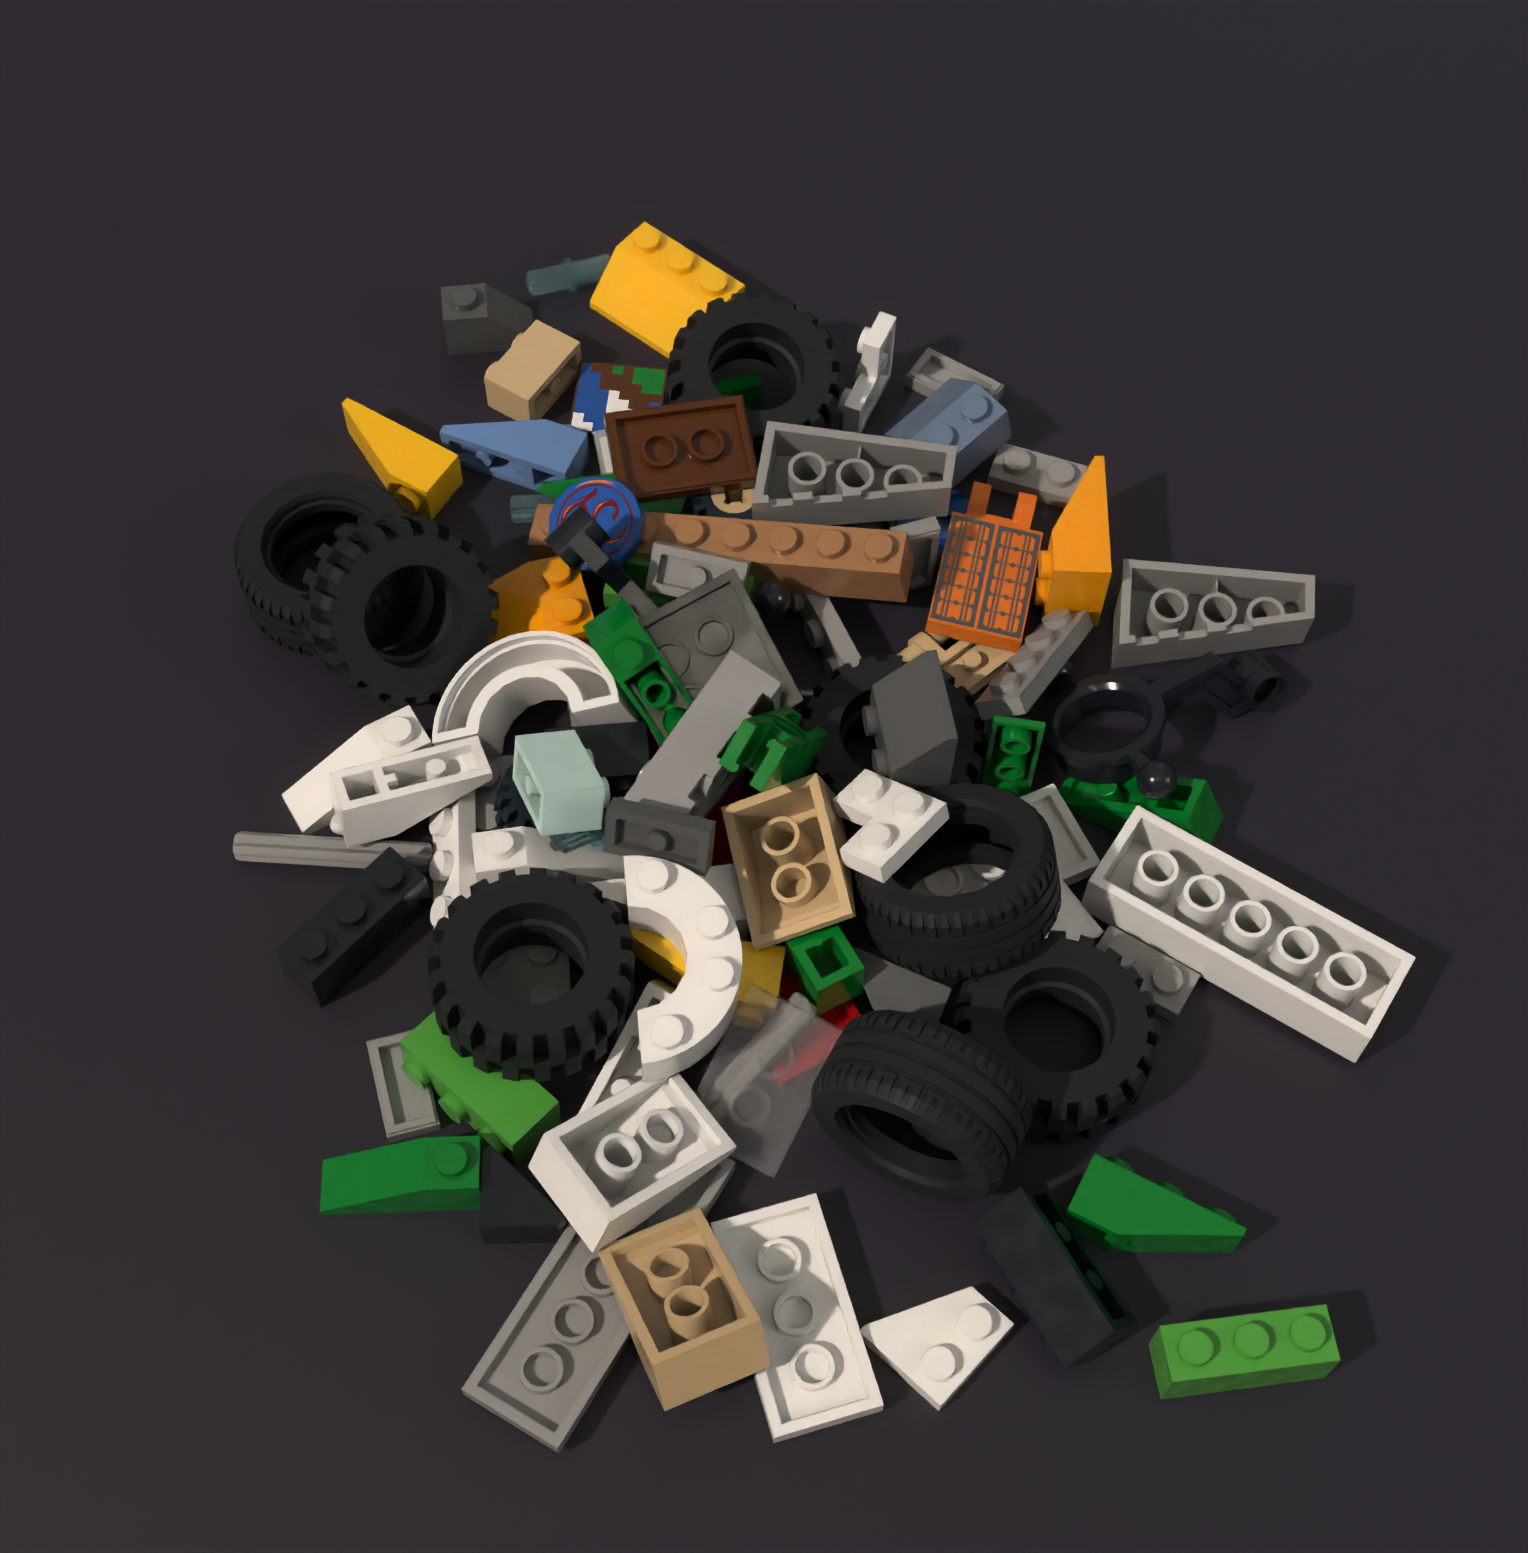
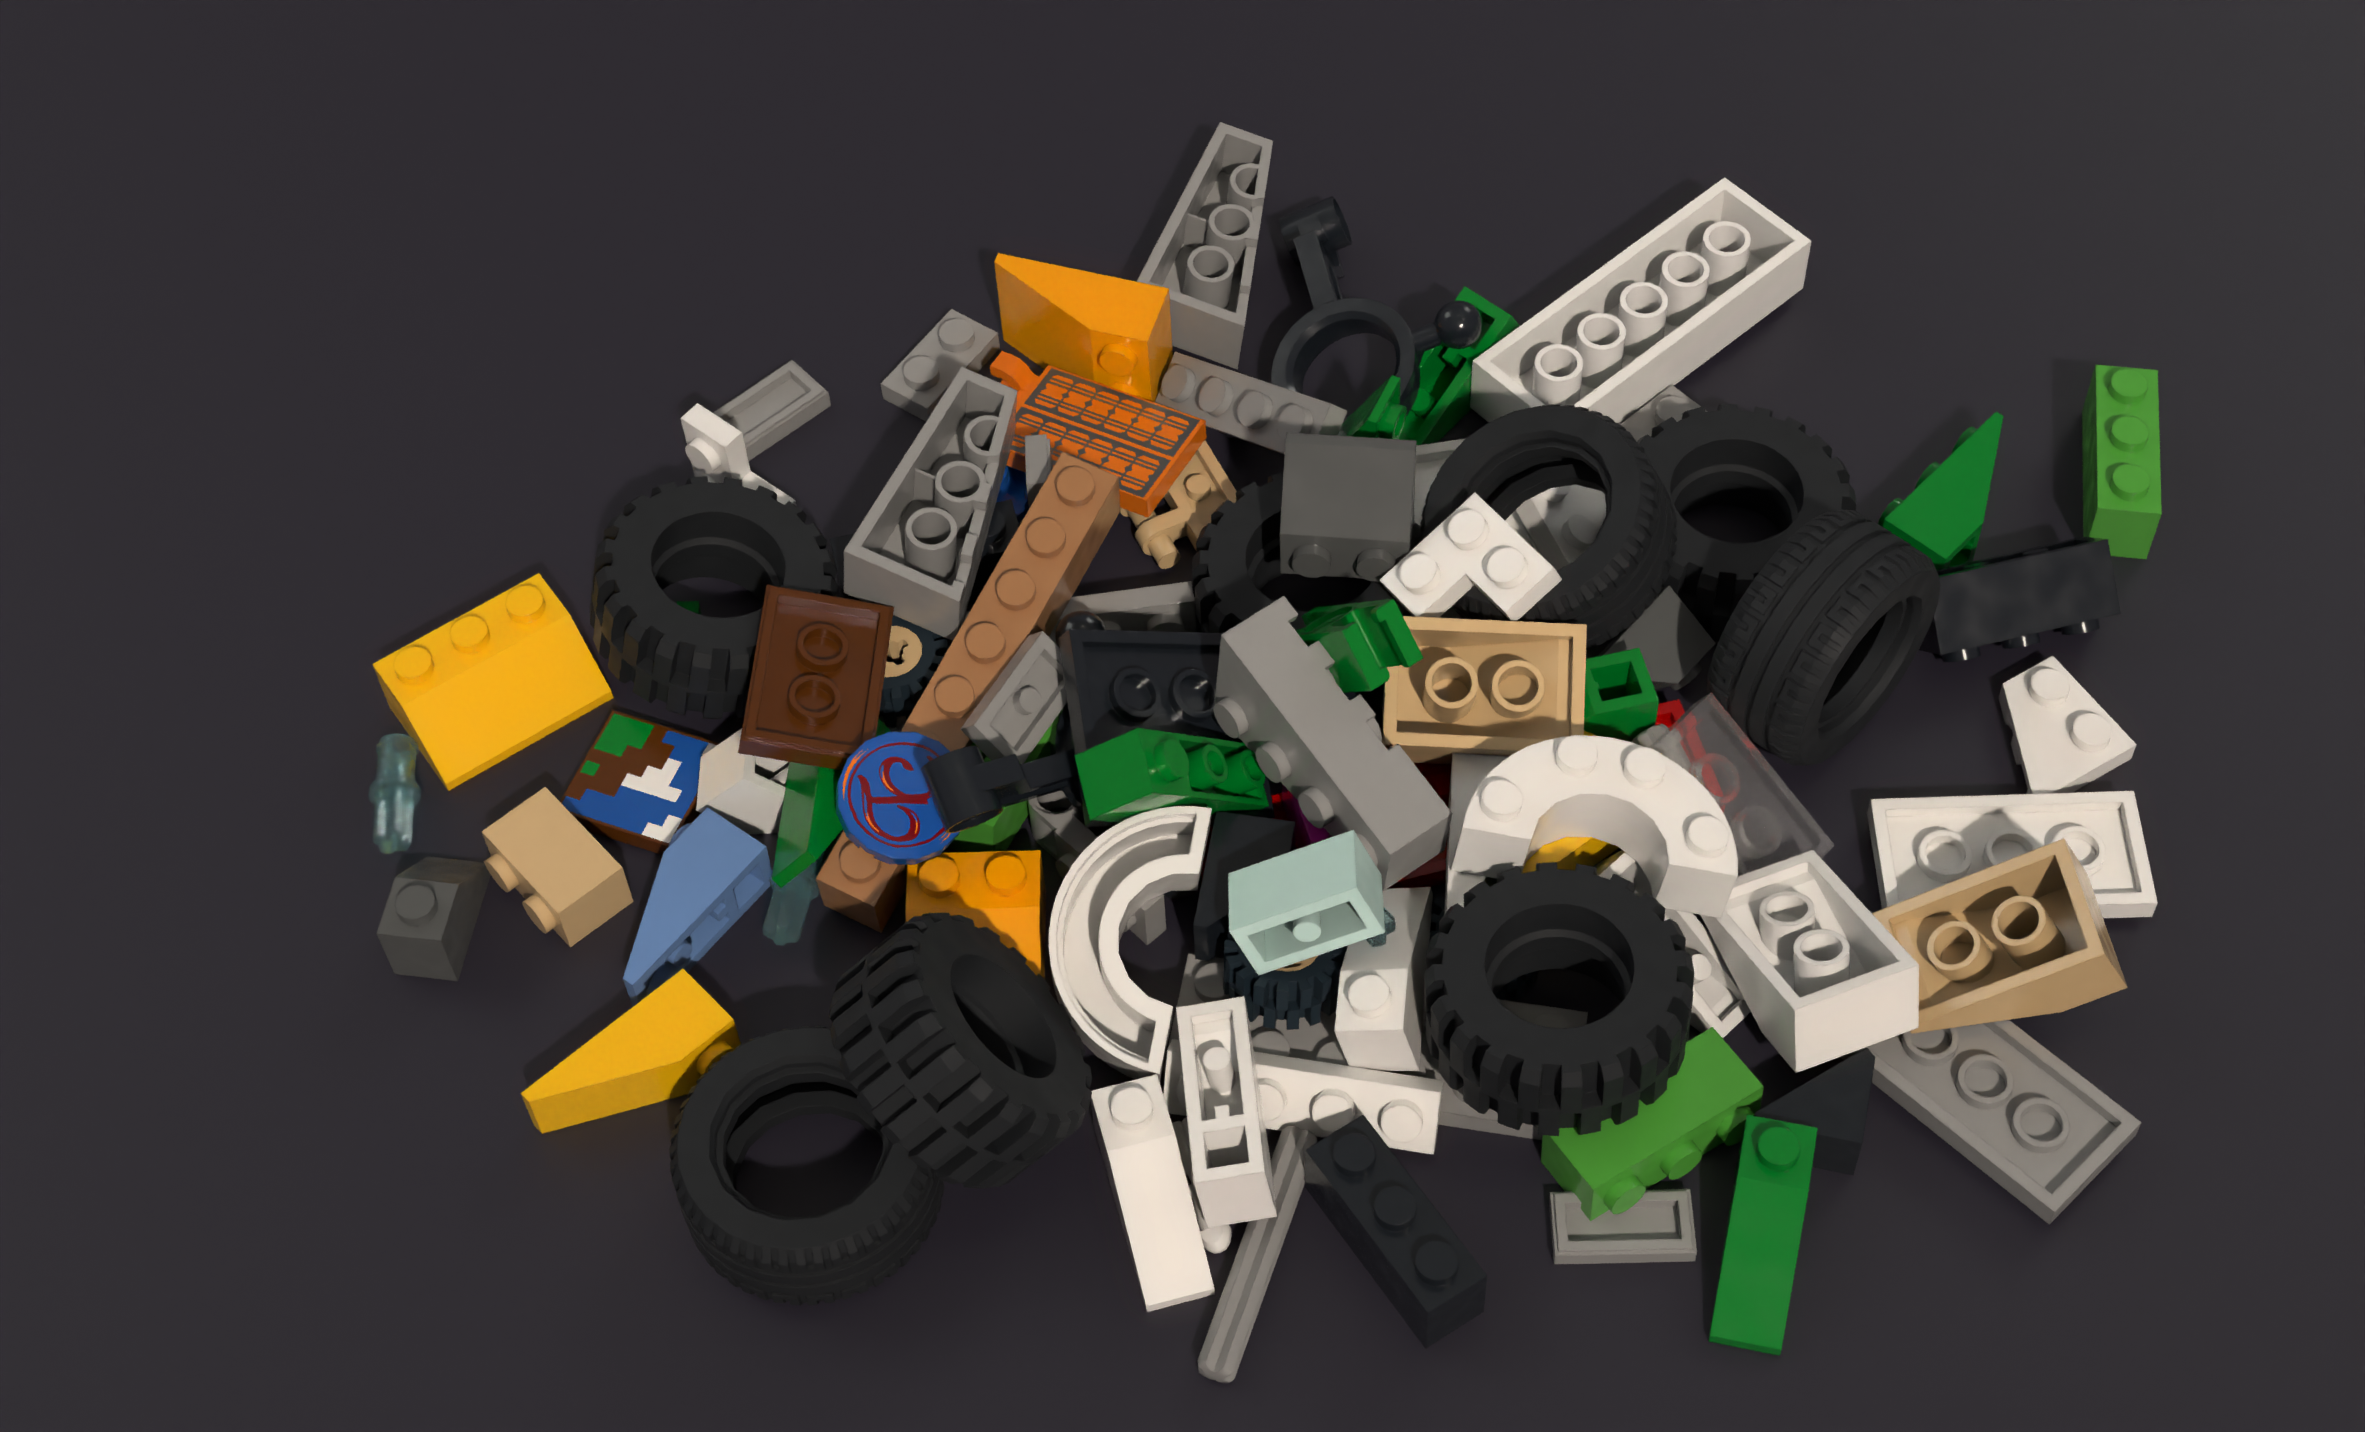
camera: 70 degrees left, 5 degrees down
dark grey plate [603,797,716,877] -> none
sand blue slope [884,377,1012,488] -> none

